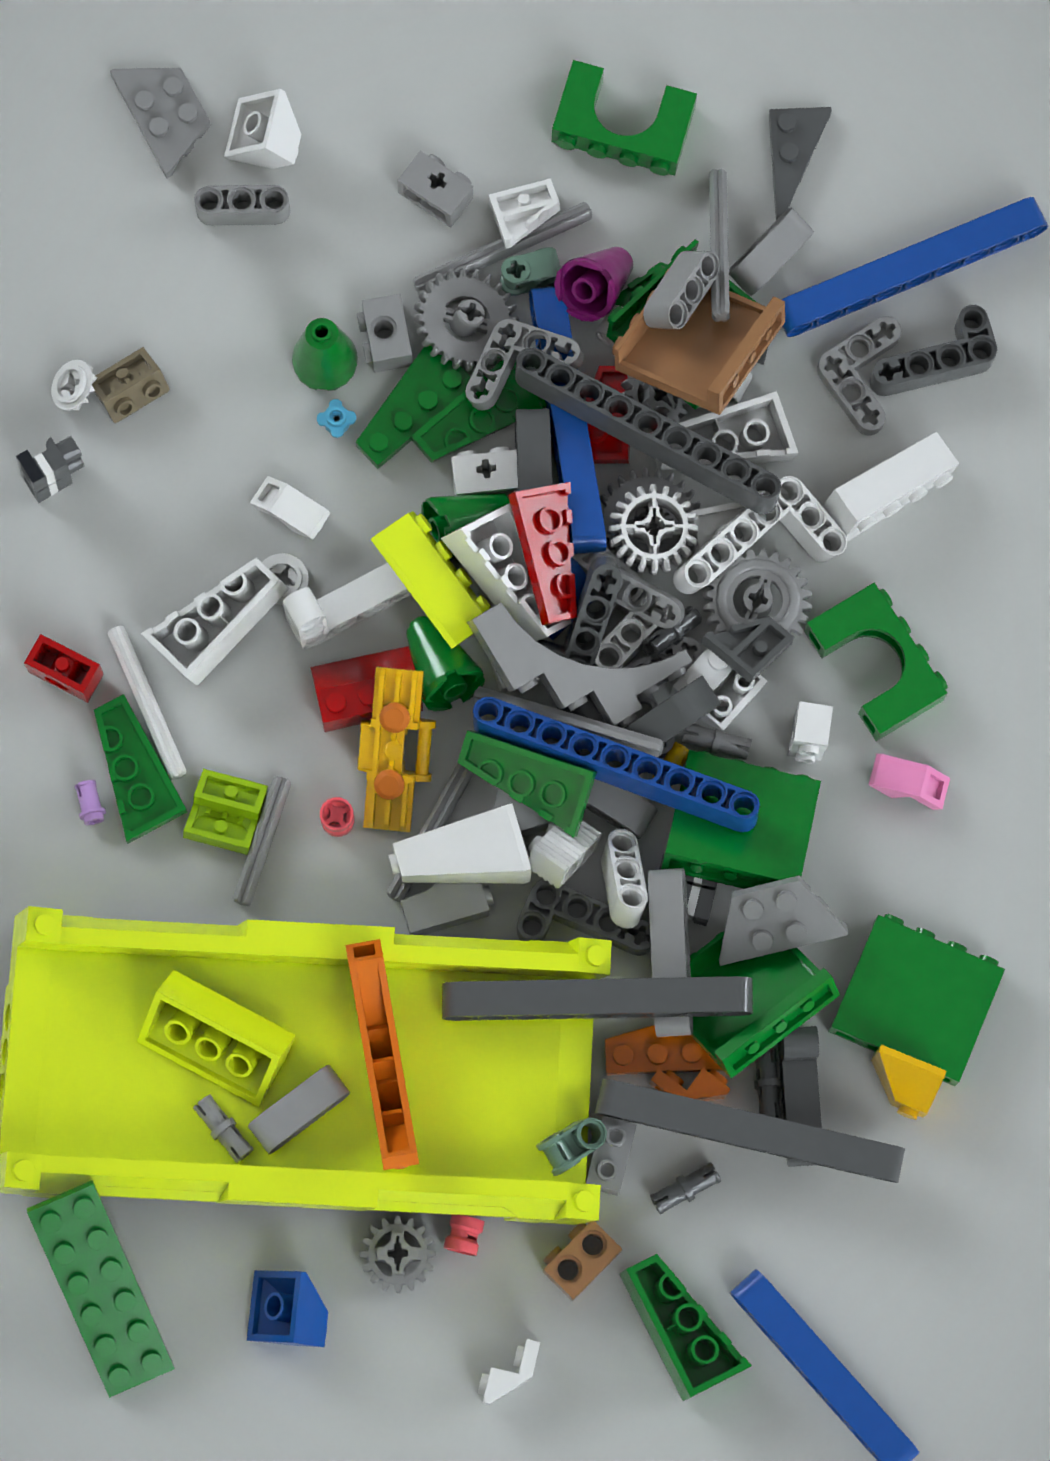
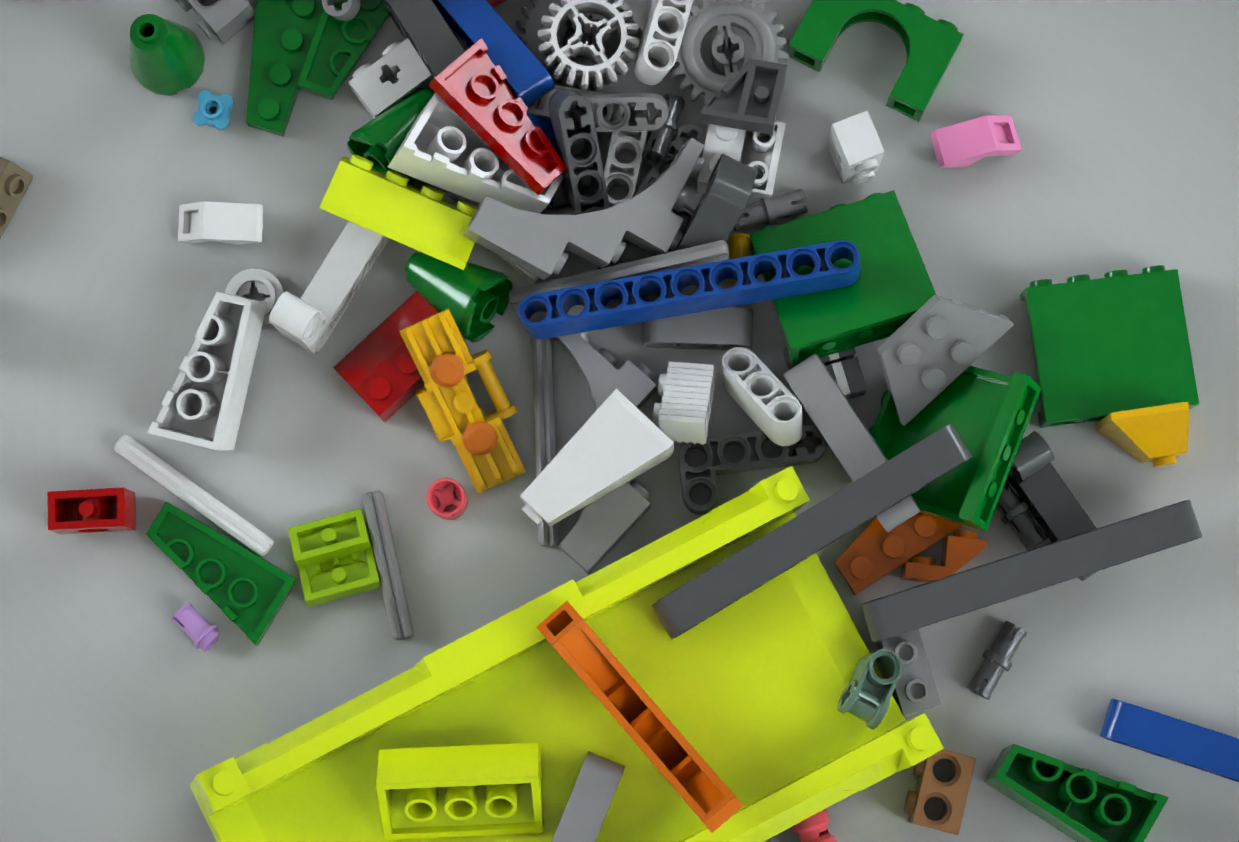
camera: 20 degrees left, 5 degrees up
green wing [457,730,597,837] -> none

